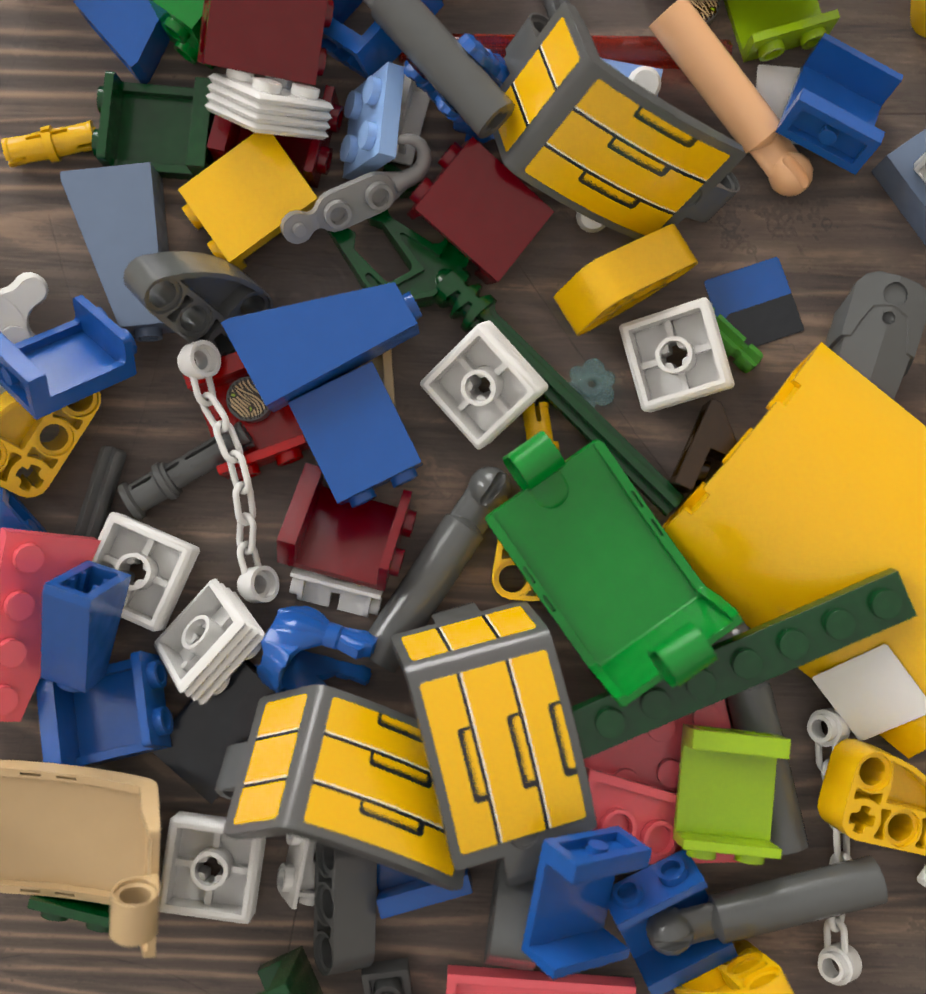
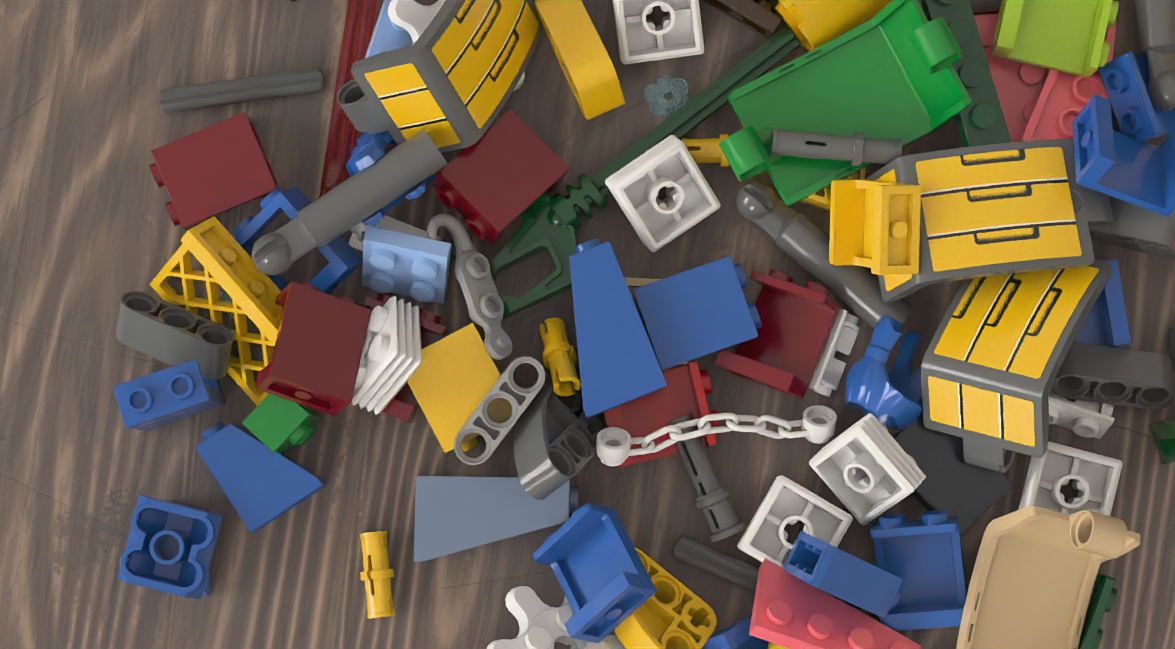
camera: 80 degrees left, 0 degrees up
dark green panel [92,71,215,180] -> none
tile [226,376,271,423] -> none
none -> light grey beam [454,356,545,465]
none -> yellow pin [539,318,581,396]
none -> dark grey pin [770,128,902,166]
none -> yellow panel [829,179,921,275]

